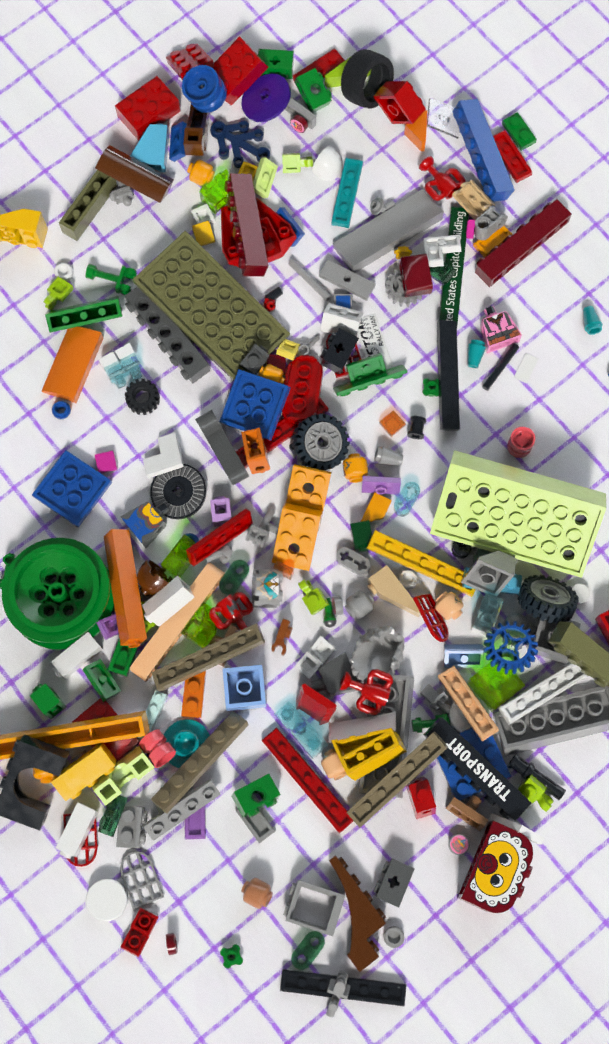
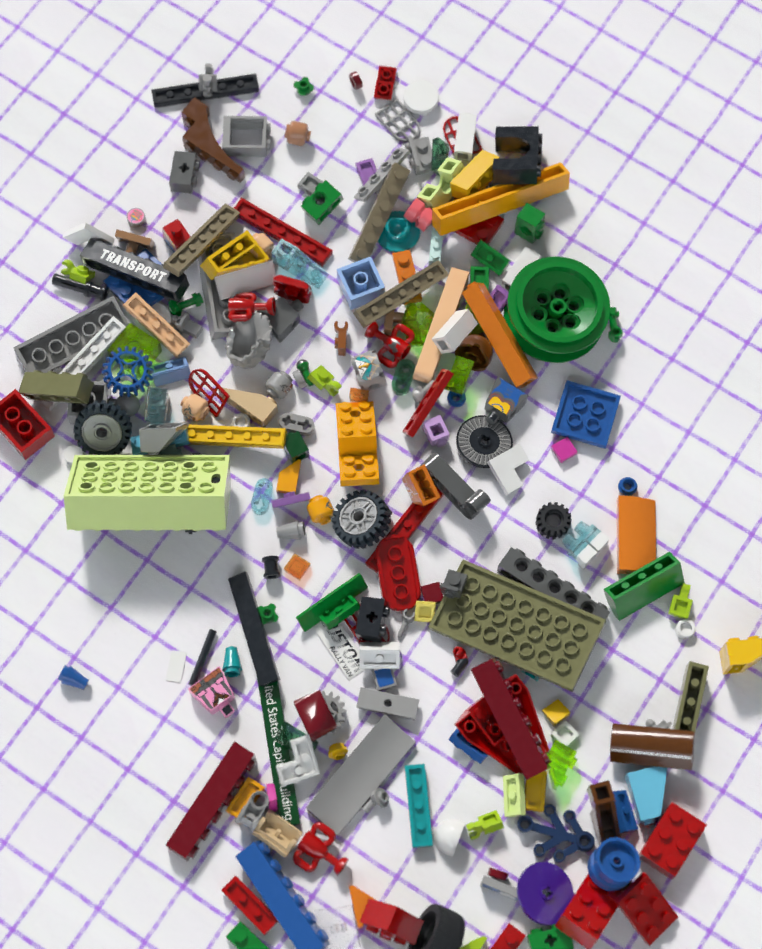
camera: 160 degrees right, 5 degrees down
green bar [85,264,137,295] -> none
light orange head [187,159,215,187] -> none
blue plate [219,369,291,441] -> none
light grey arm [245,508,279,548] -> none
light orange head [258,364,285,384] -> none
light grey bar [288,259,331,301] -> none
clear green plate [291,931,325,970] -> none
green brick [294,68,332,113] -> none
white slope [295,636,337,679] -> none
light grey tile [383,926,404,948] -> none
brick [457,820,533,913] -> none
coral wheel [507,427,535,458] -> none
teal cone [583,306,603,335] -> none

